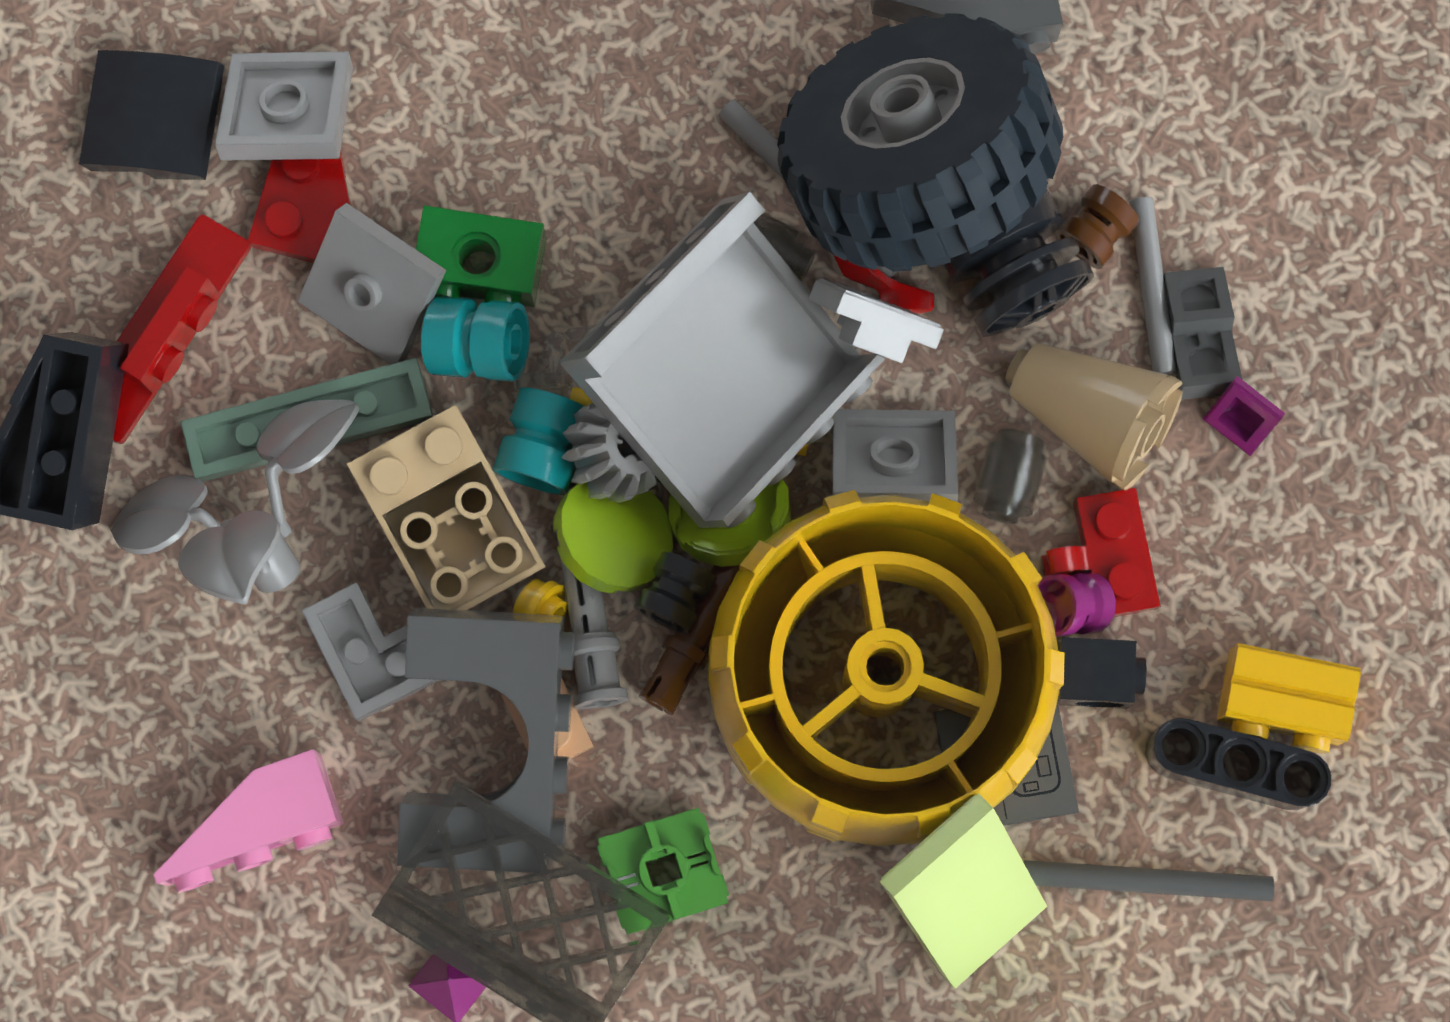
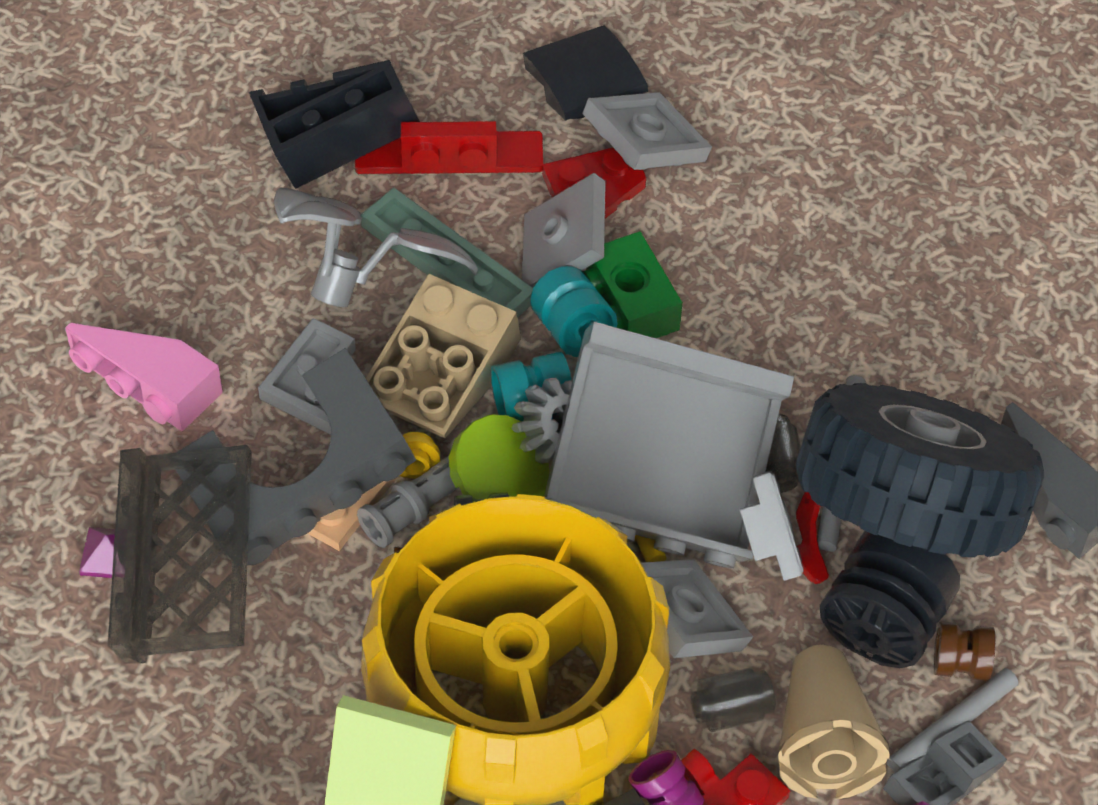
camera: 55 degrees right, 25 degrees down
bright green piece [597,807,729,935] -> none

